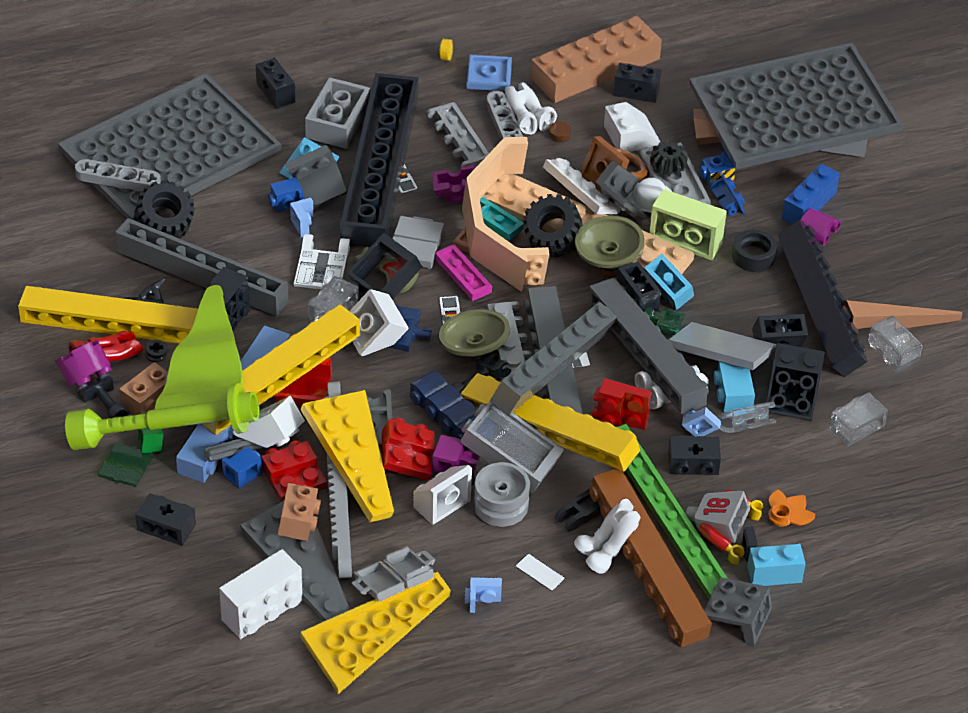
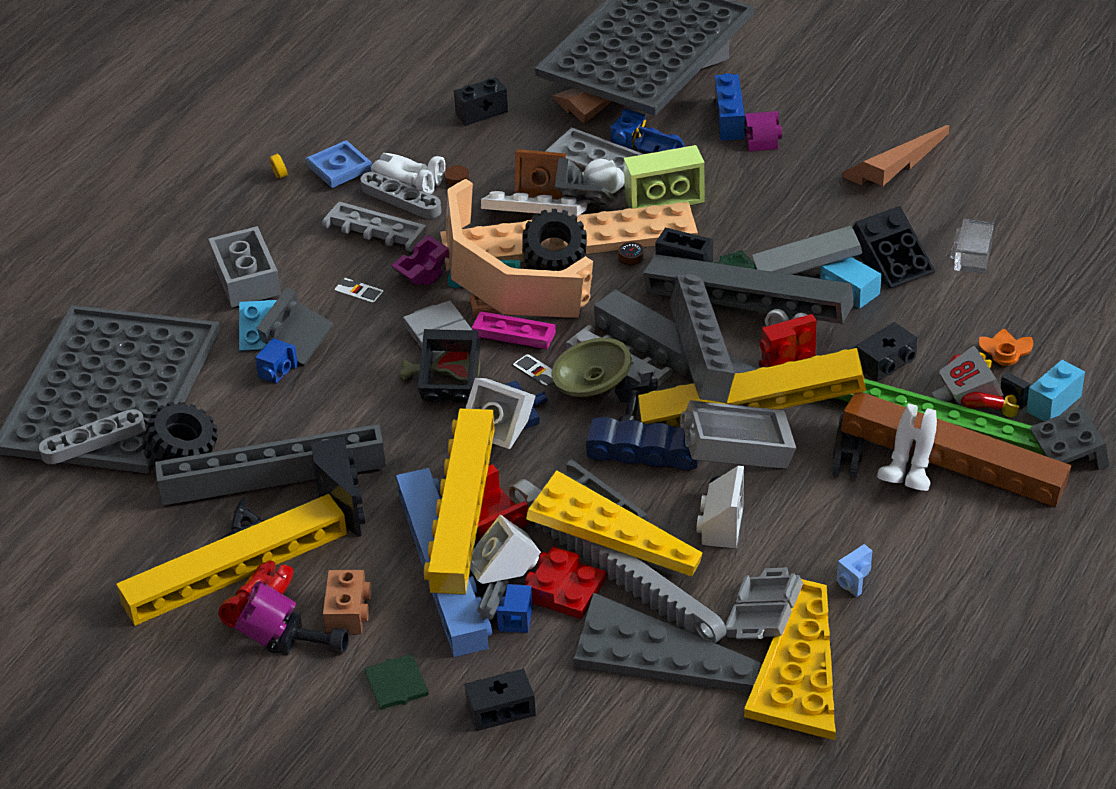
camera: 35 degrees left, 5 degrees down
lime flag [65,285,259,450] -> none
green piece [137,428,163,453] -> none
black bush [145,340,167,362] -> none
white brick [219,549,302,639] -> none
black brick [256,57,296,109] -> none
nougat brick [278,483,321,541] -> none
light blue bracket [290,198,314,237] -> none
white flag [294,234,350,292] -> none
clear brick [308,276,358,322] -> none
black brick [340,73,419,247] -> none
red plate [382,418,435,481] -> none
magenta brick [433,435,480,474] -> none
light grey wheel [474,462,530,527] -> none
white sticker [516,554,565,590] -> none
nougat brick [531,16,662,103] -> none
olive dish [575,216,645,268] -> none
white slope [604,102,660,152] -> none
medium azure brick [644,254,694,310] -> none
pearl dark grey gear [650,141,688,177] -> none
light blue bracket [682,407,721,436] -> none
clear piece [716,401,776,433] -> none
black tyre [732,229,777,272] -> none
black brick [752,314,808,348] -> none
black brick [778,220,868,377] -> none
clear brick [868,316,923,372] -> none

